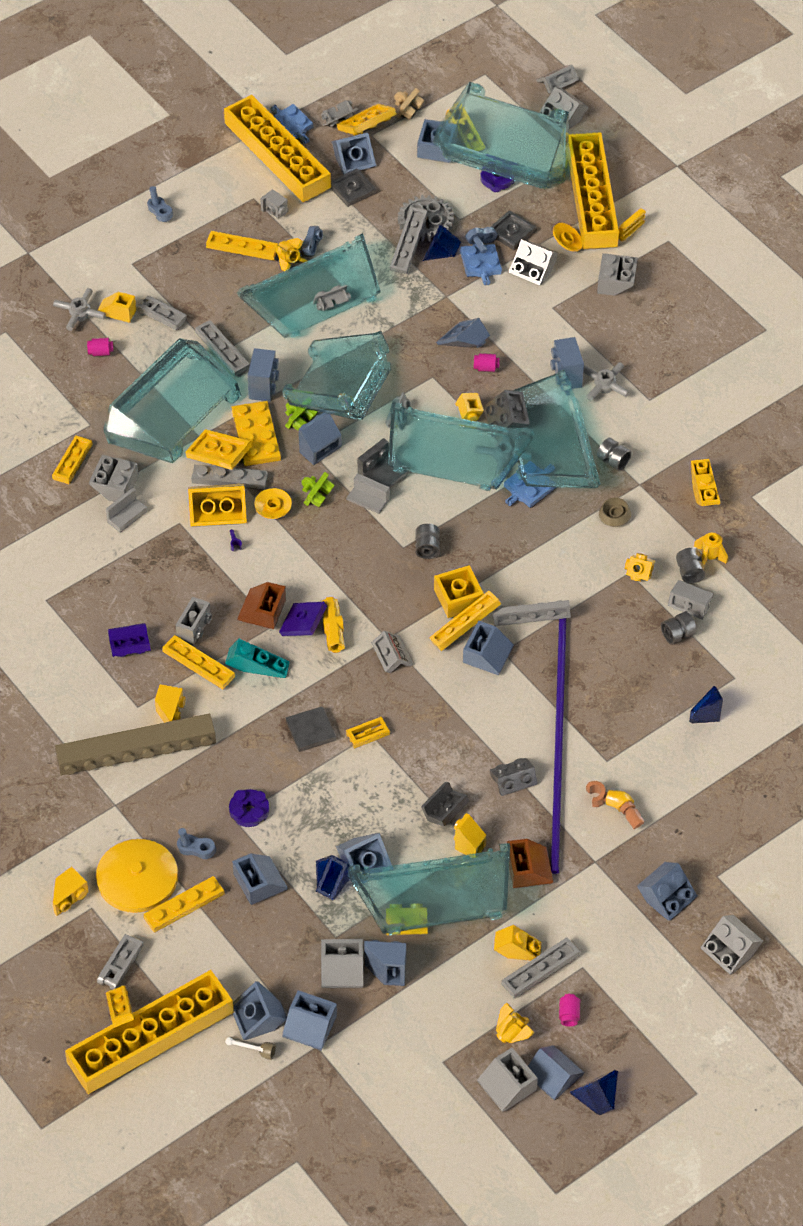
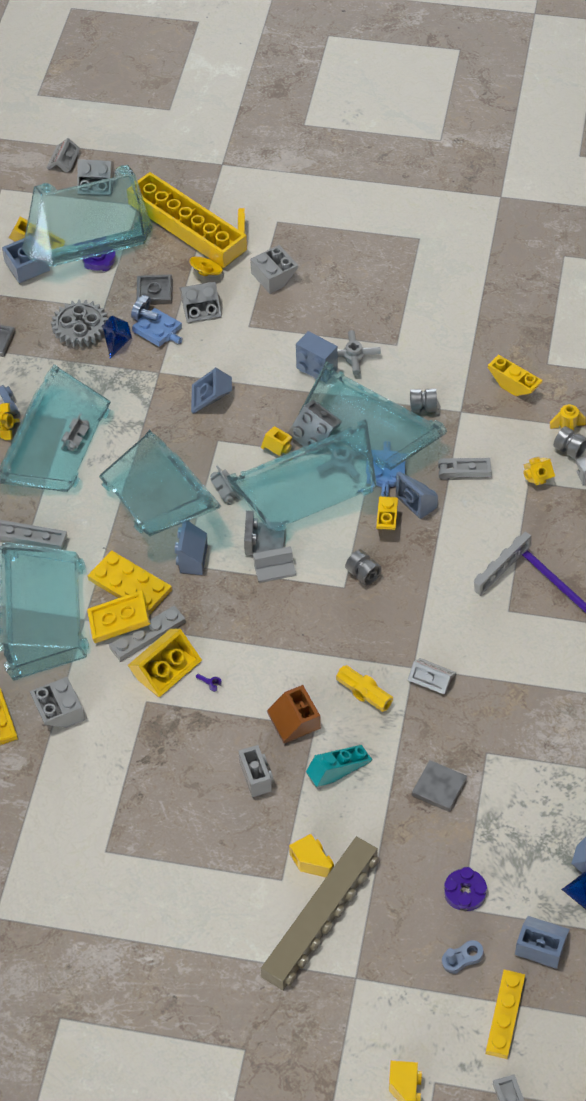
camera: 40 degrees left, 0 degrees up
yellow dish [96,839,178,913] -> none
light grey panel [106,488,147,533] -> none
dark purple bracket [108,623,151,657] -> none
yellow plate [162,635,235,690] -> none
sand blue brick [248,348,279,402] -> none
yellow dish [254,488,292,519] -> none
dark purple plate [279,602,327,636] -> none
lime hips [285,398,317,431] -> none
lime hips [301,472,334,507] -> none
yellow tile [346,716,390,749] -> none
light grey plate [390,207,428,274] -> none
yellow plate [429,591,501,651] -> none
yellow brick [434,565,484,618] -> none
sand blue slope [463,620,514,675] -> none
dark pink brick [474,353,500,372] -> none
dark tan hat [599,497,631,527] -> none
none -> yellow slope [376,496,398,530]
none -> sand blue slope [396,471,438,519]
none -> light grey plate [438,458,491,480]

